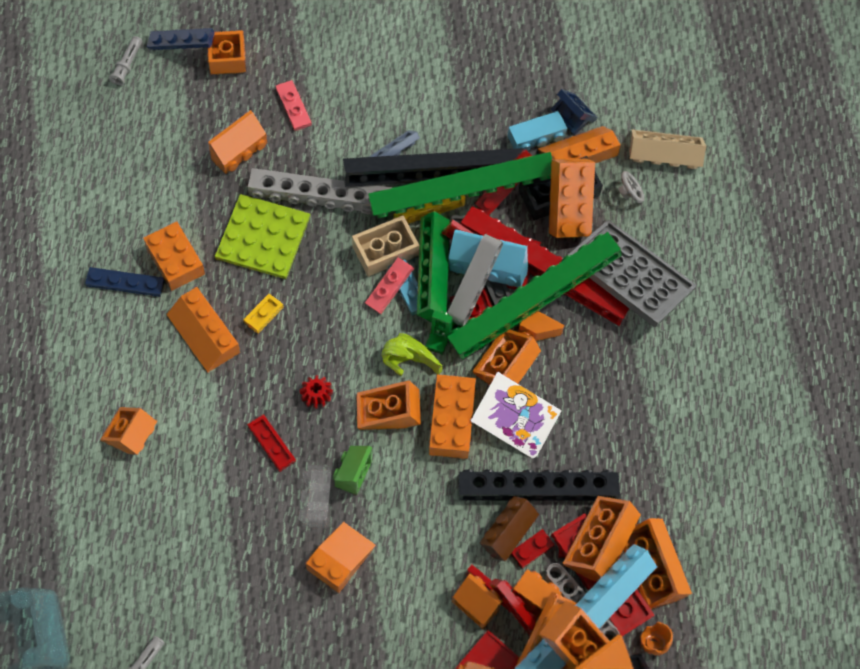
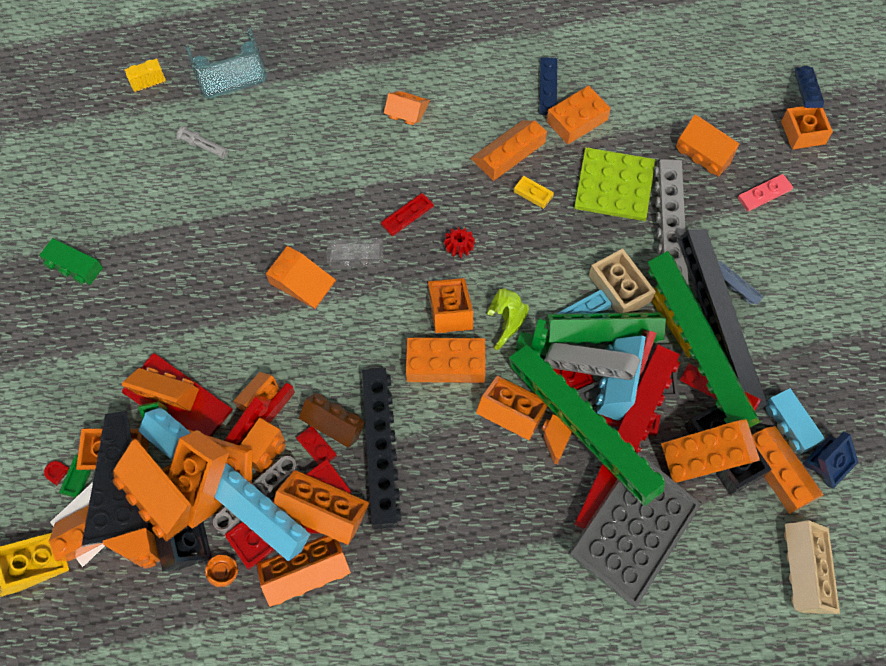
camera: 90 degrees right, 0 degrees up
light grey pin [109,36,143,86] -> none
bright green slope [333,446,372,495] -> none
coral plate [365,257,414,314] -> none
sticker [471,372,561,458] -> none
light grey piece [619,171,644,203] -> none

